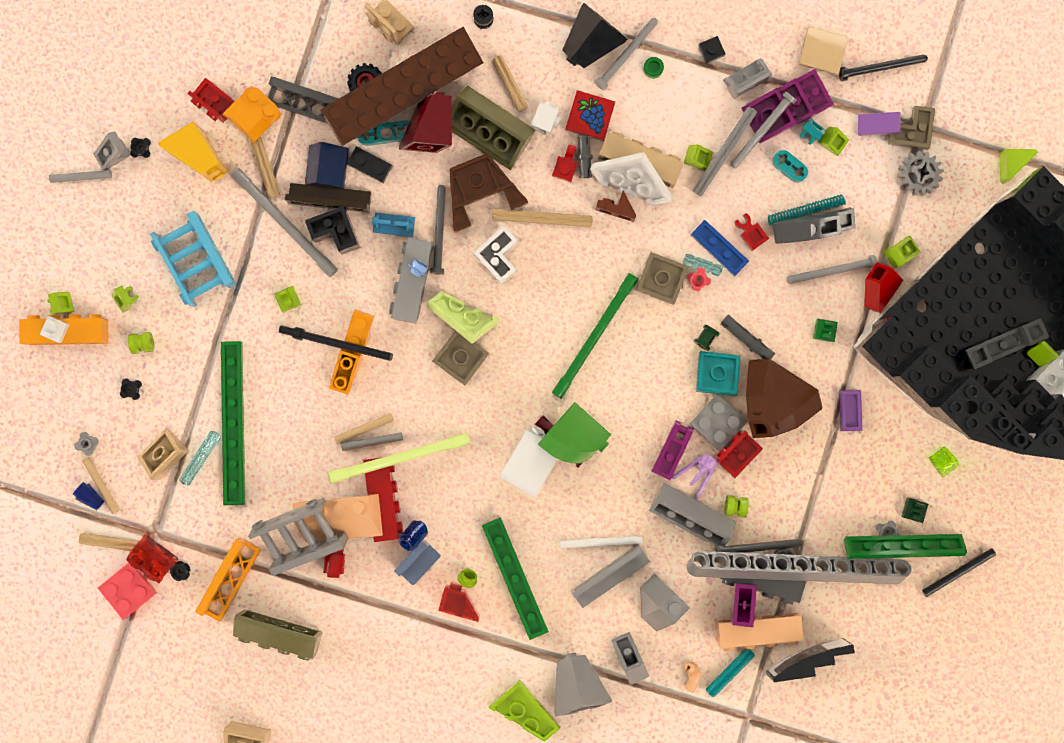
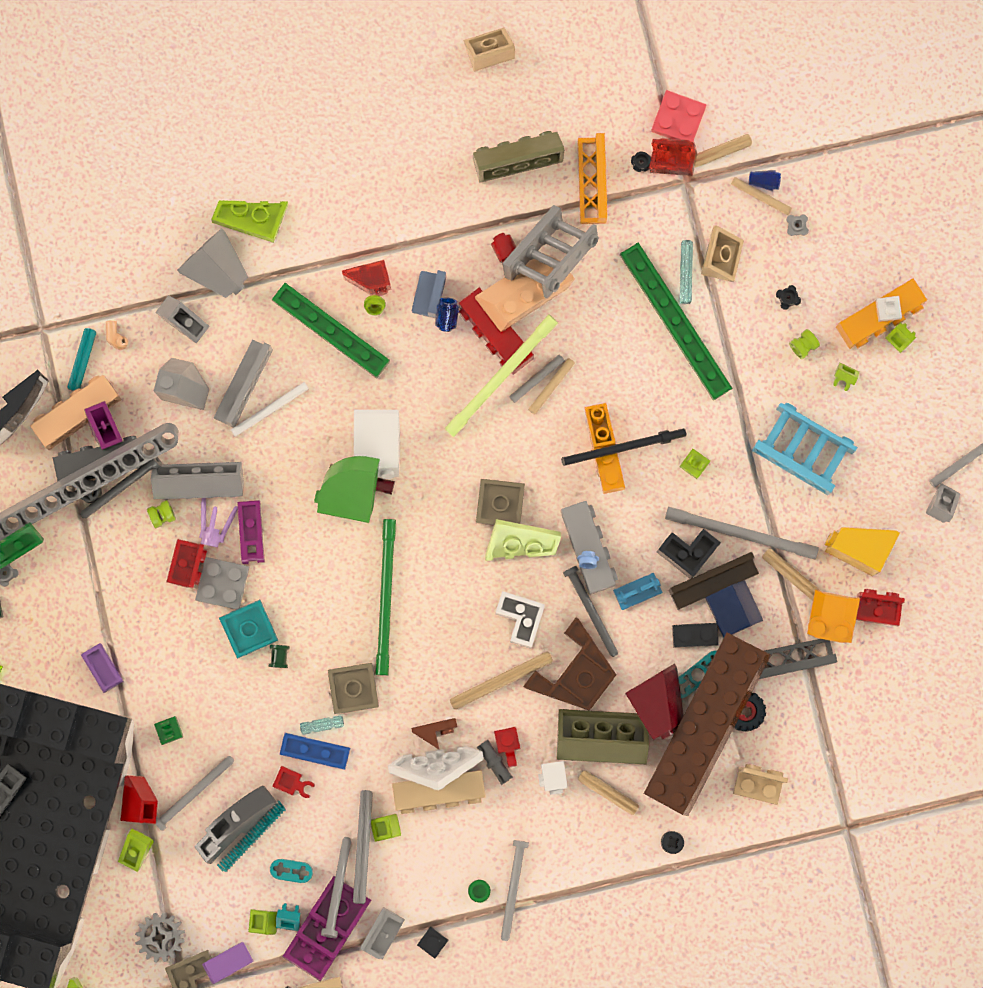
camera: 150 degrees right, 5 degrees down
black plate [130,138,151,158] -> none
black slope [562,3,628,68] -> none
red tile [565,90,616,141] -> none
coral plate [687,267,711,291] -> none
dark grey pin [720,314,776,359] -> none
reddish brown brick [746,358,823,438] -> none

